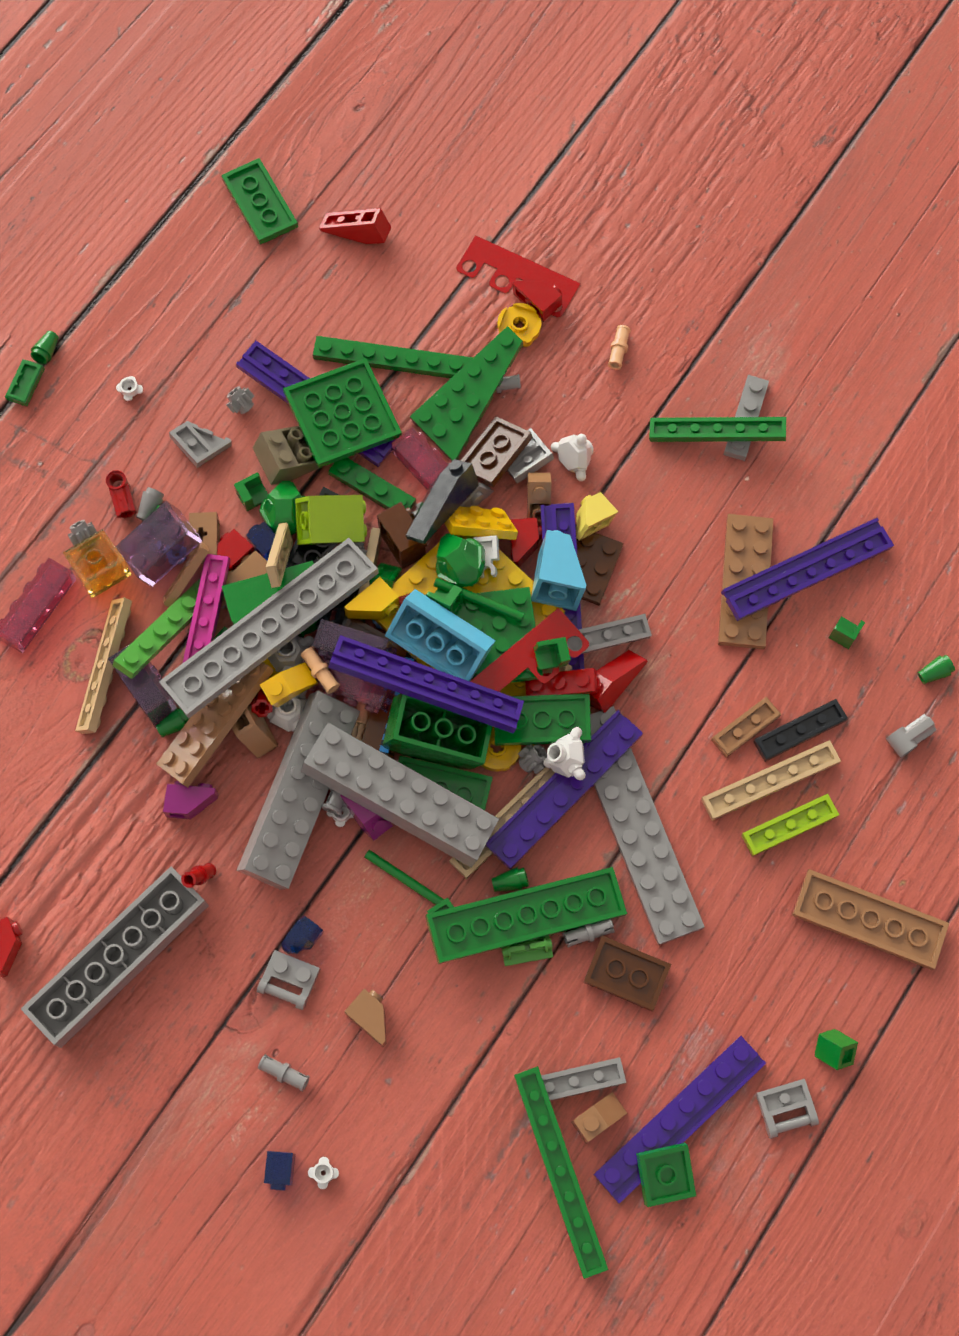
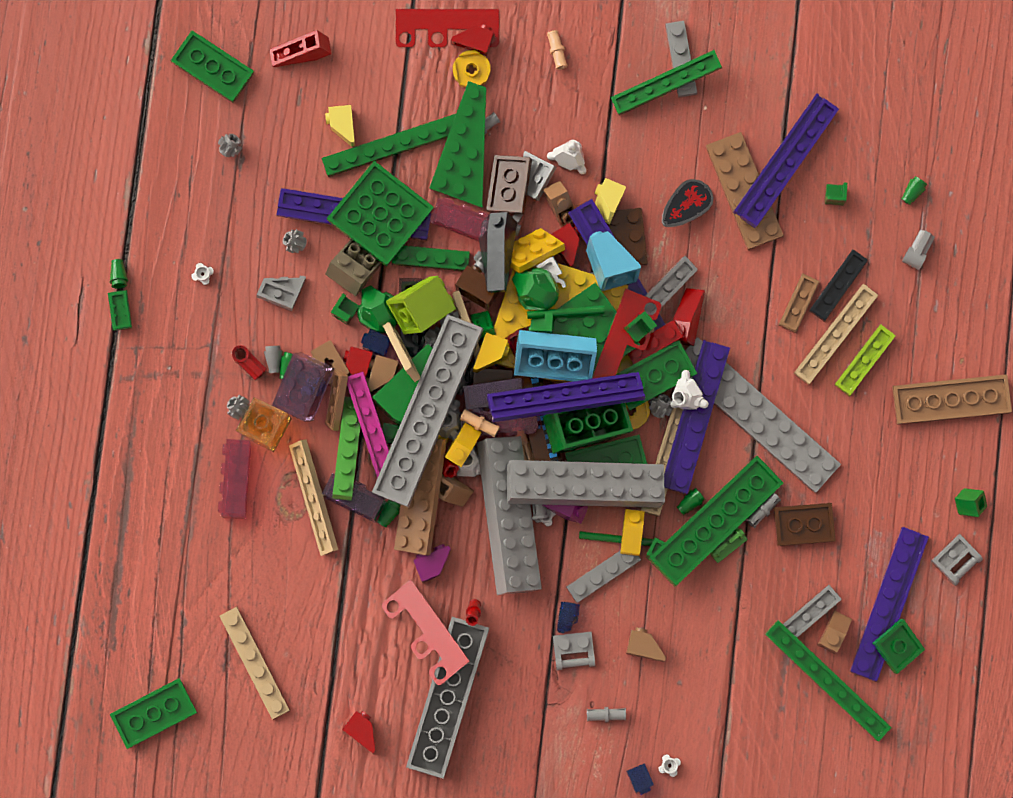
camera: 30 degrees left, 10 degrees up
none -> light grey gear [218,134,242,157]
none -> light yellow slope [325,105,355,147]
none -> piece [382,580,469,685]
none -> light grey plate [566,550,641,603]
none -> yellow slope [620,509,645,556]
none -> shield [662,179,714,227]

